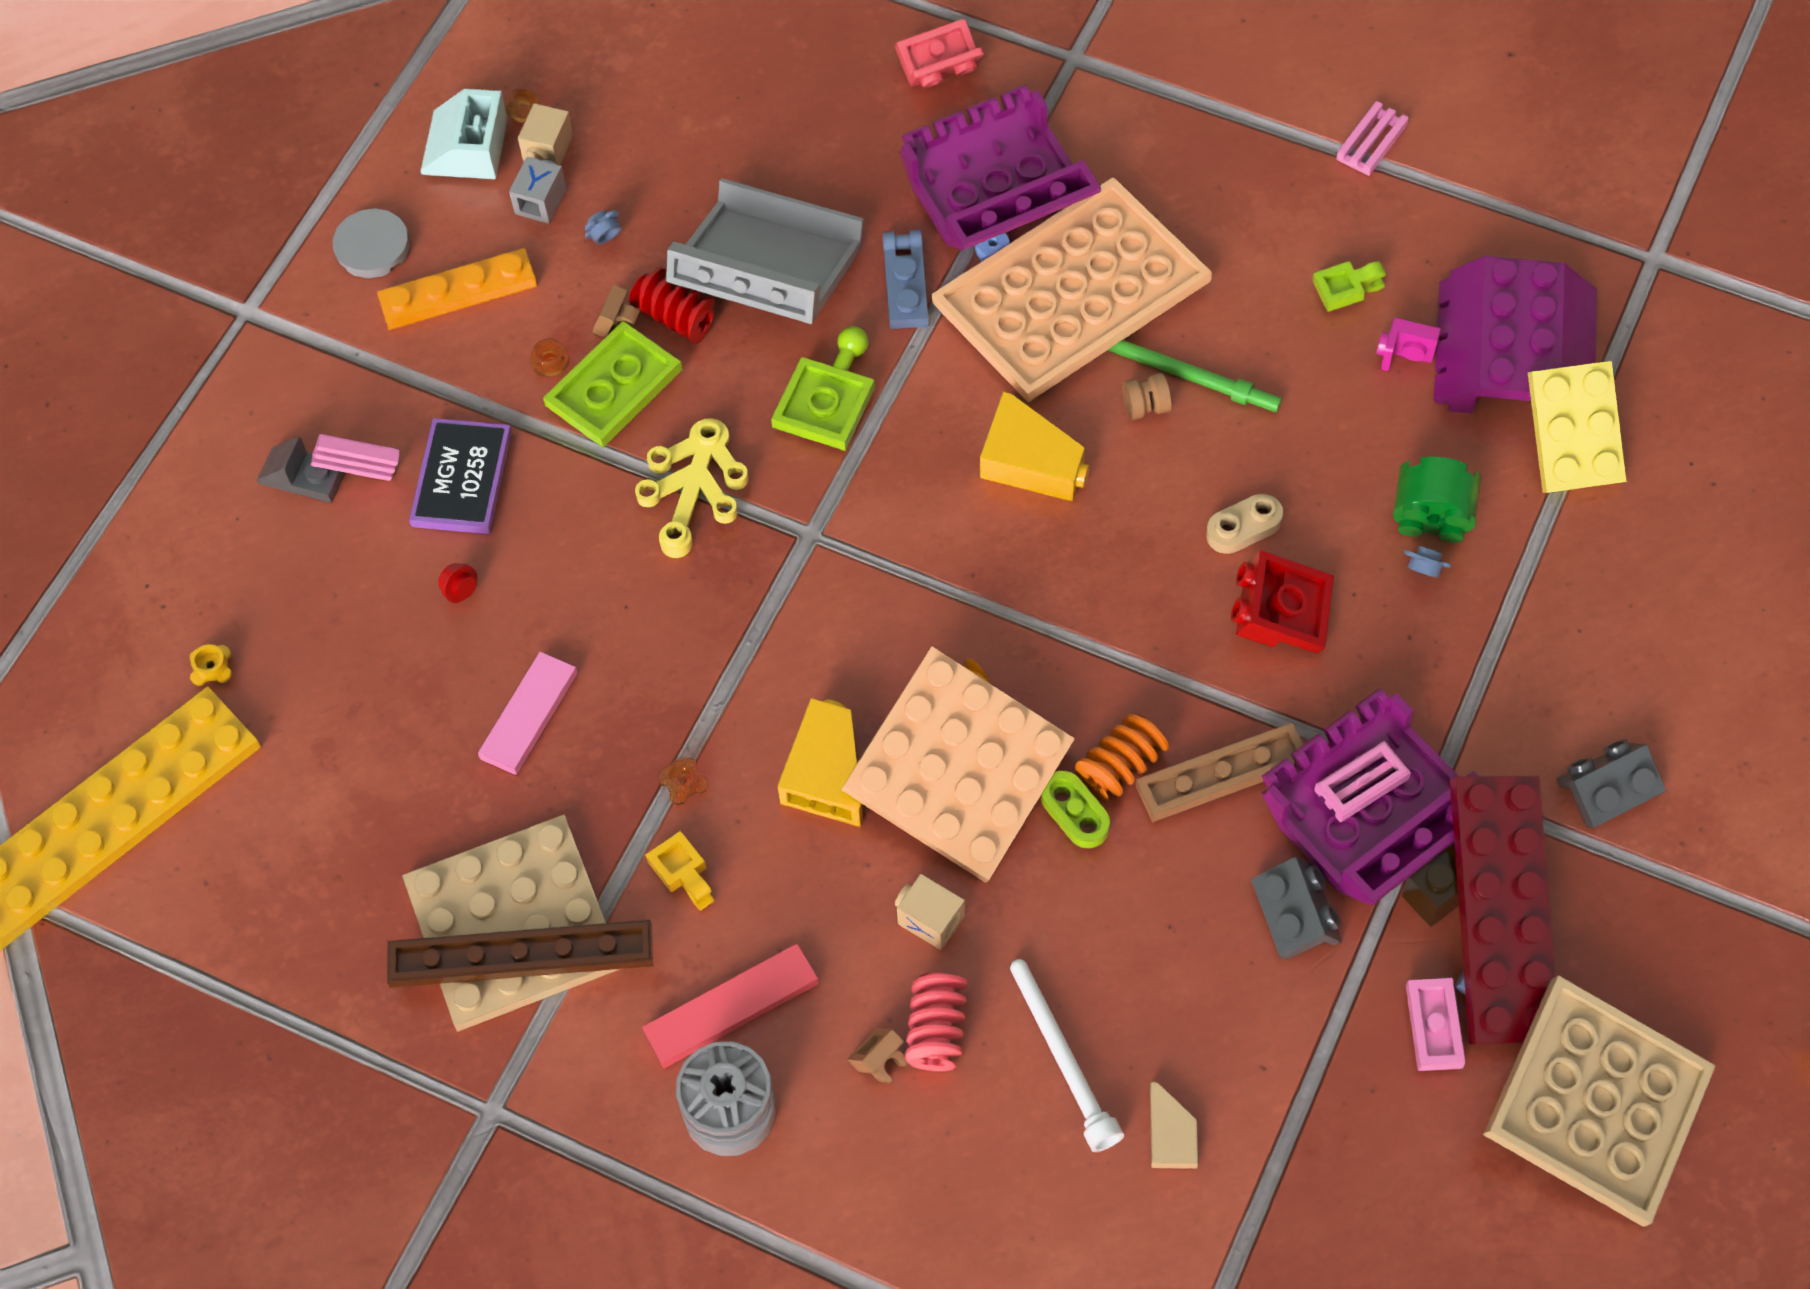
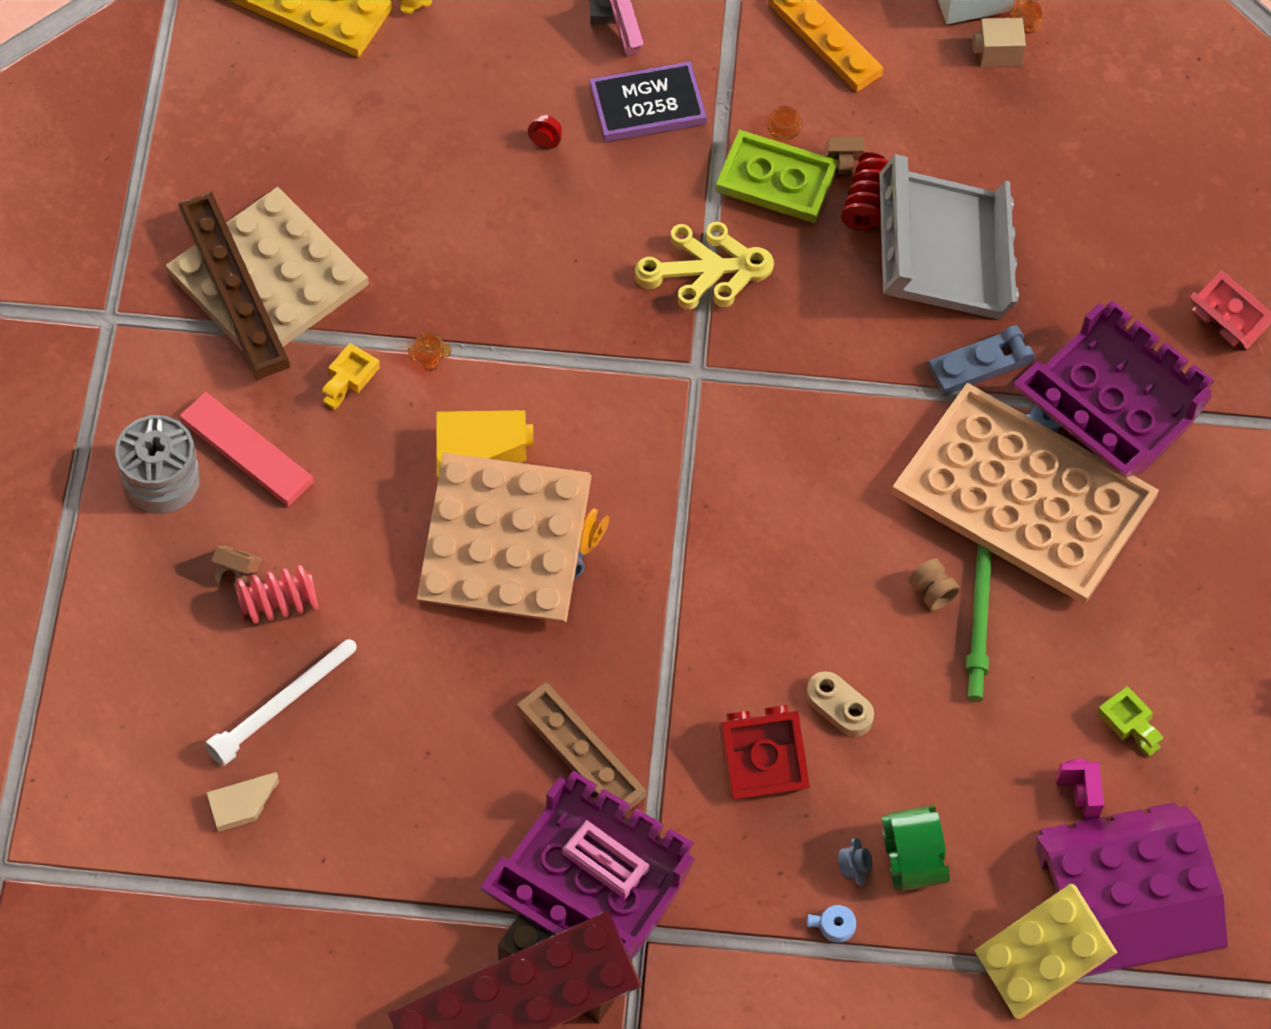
camera: 65 degrees right, 0 degrees up
bright pink tile [478,652,578,775] -> none
light grey brick [509,156,567,224] -> none
sand blue plate [584,210,622,245] -> none
lime plate [771,326,875,451] -> none
tan brick [895,874,965,950] -> none
yellow slope [980,392,1090,502] -> none
lime plate [1041,771,1110,848] -> none
orange piece [1075,714,1169,803] -> none
dark grey bracket [1251,857,1342,960] -> none
bright pink plate [1406,978,1465,1071] -> none
none -> light blue piece [807,905,857,943]

